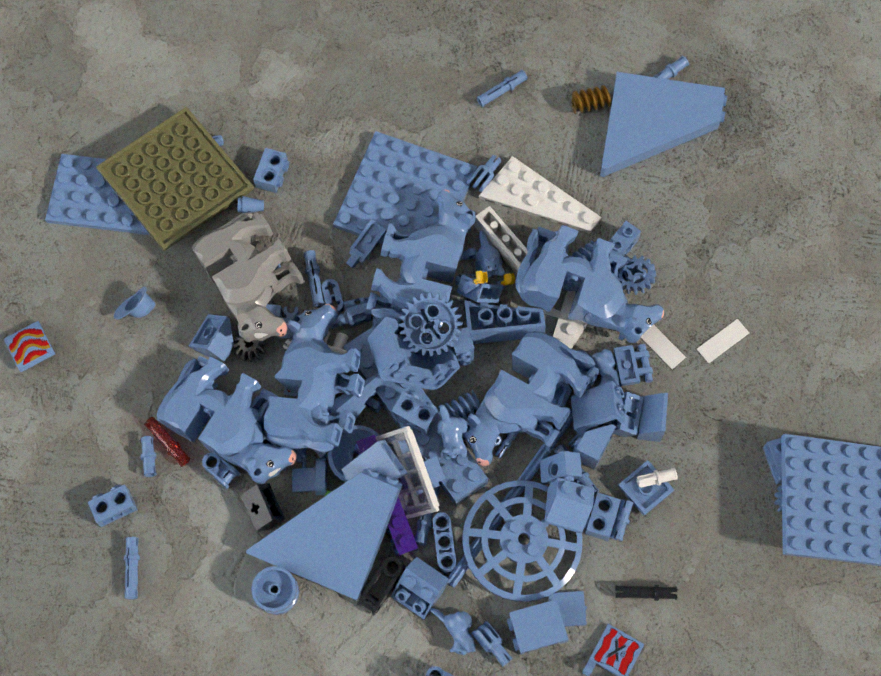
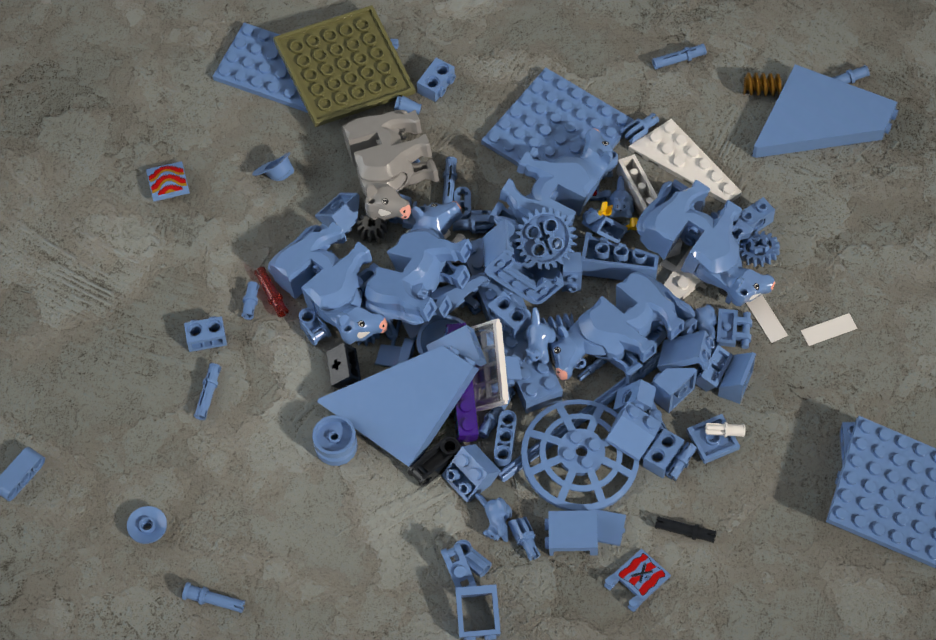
camera: 15 degrees right, 10 degrees down
medium blue hinge [346,218,387,268] -> none

